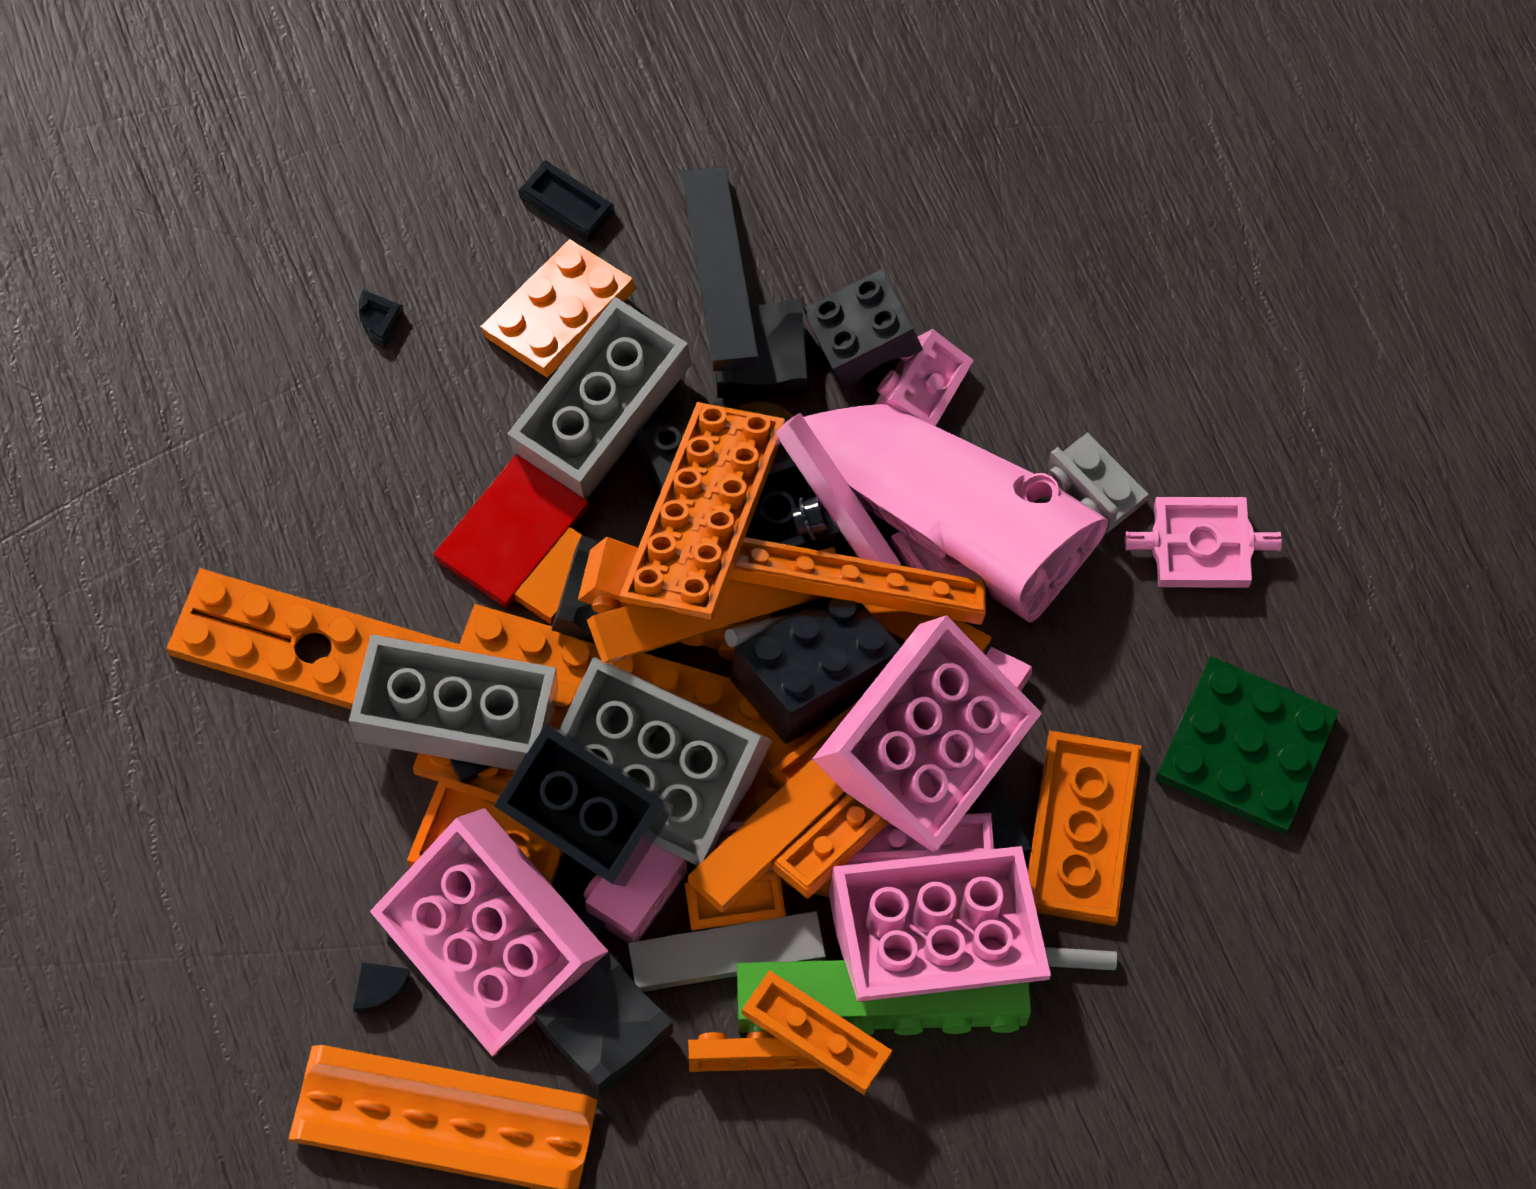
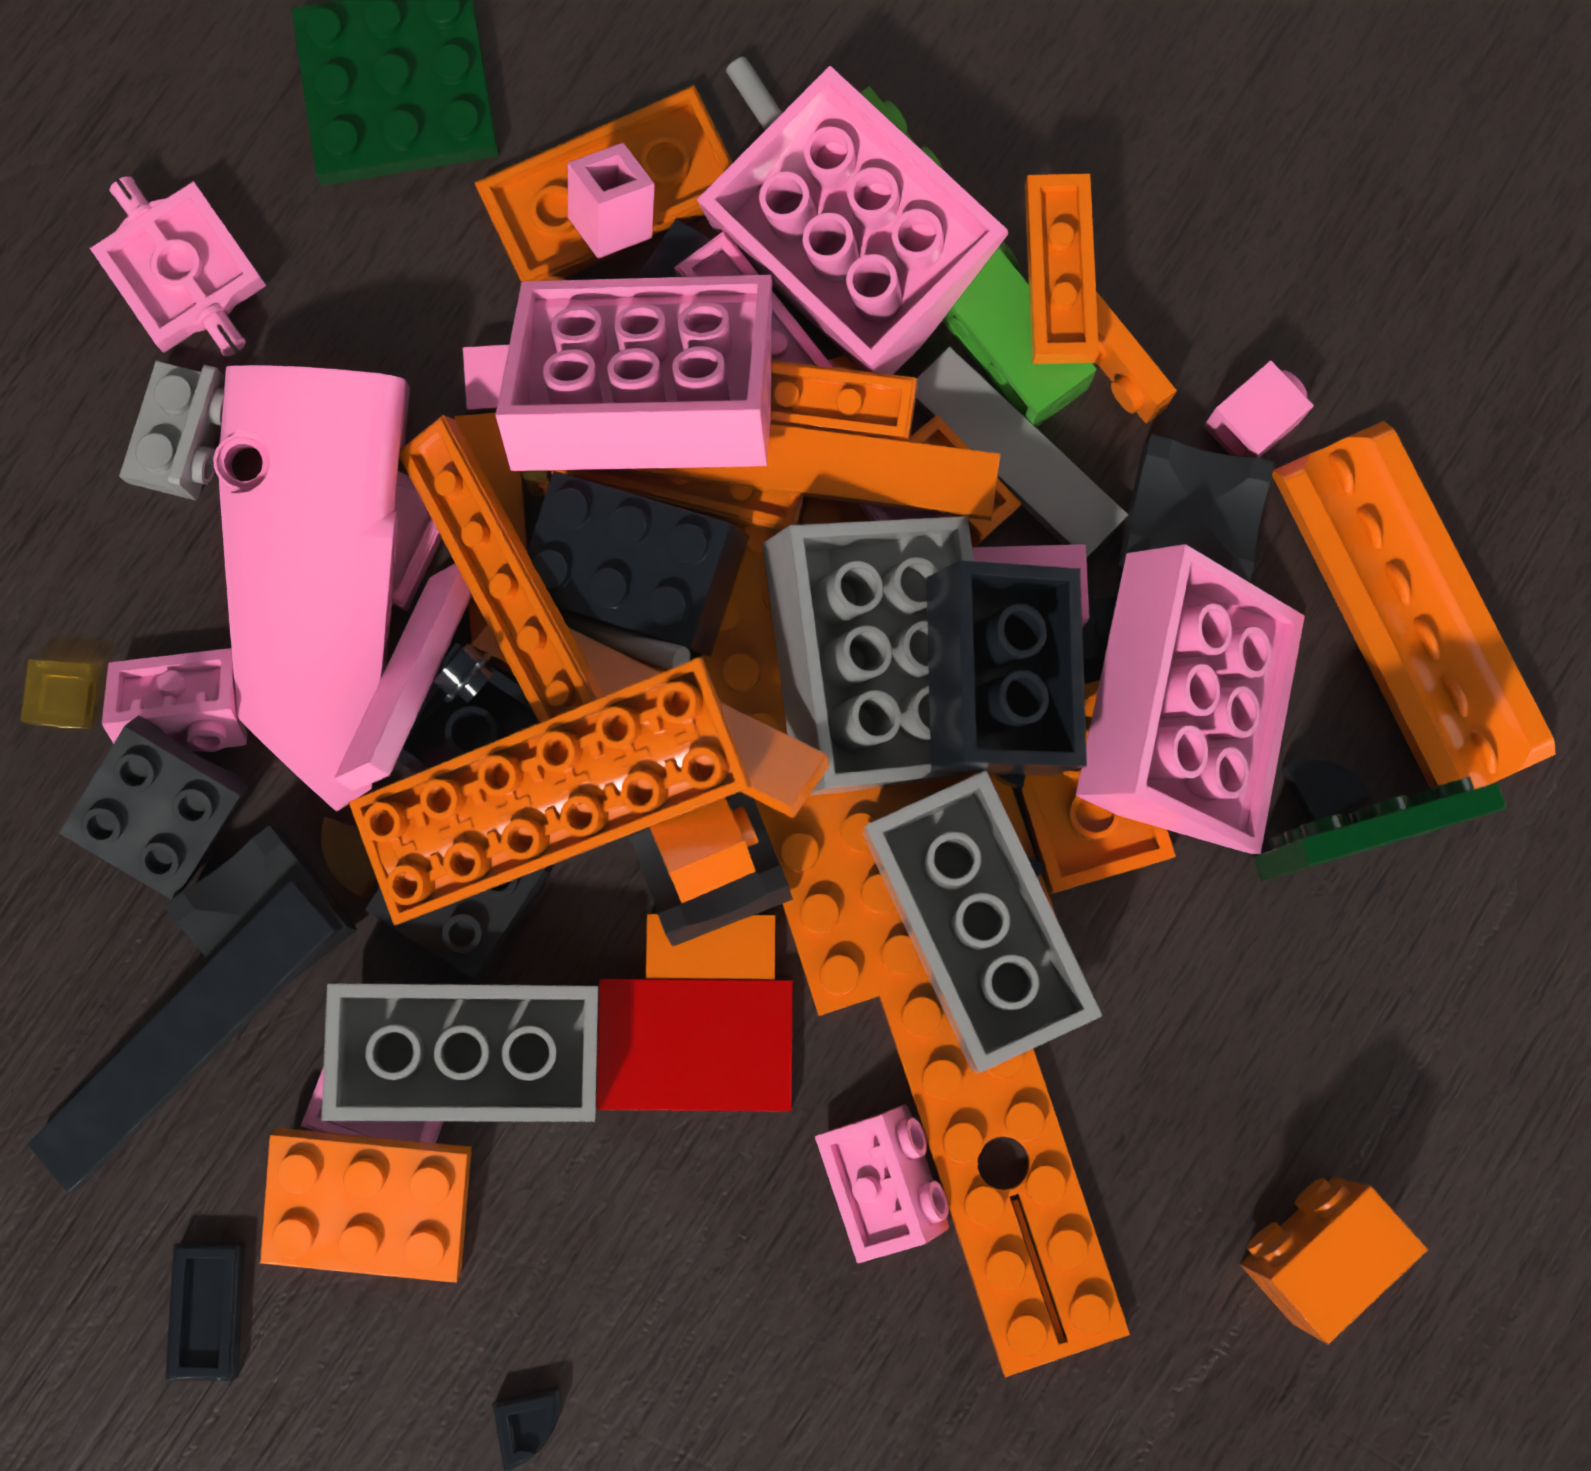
camera: 125 degrees left, 15 degrees up
none -> clear yellow tile [20,659,99,729]
none -> bright pink brick [568,143,654,258]
none -> bright pink bracket [815,1104,949,1264]
none -> bright pink brick [1203,360,1314,458]
none -> orange brick [1240,1177,1428,1344]
none -> dark green plate [1253,777,1507,881]

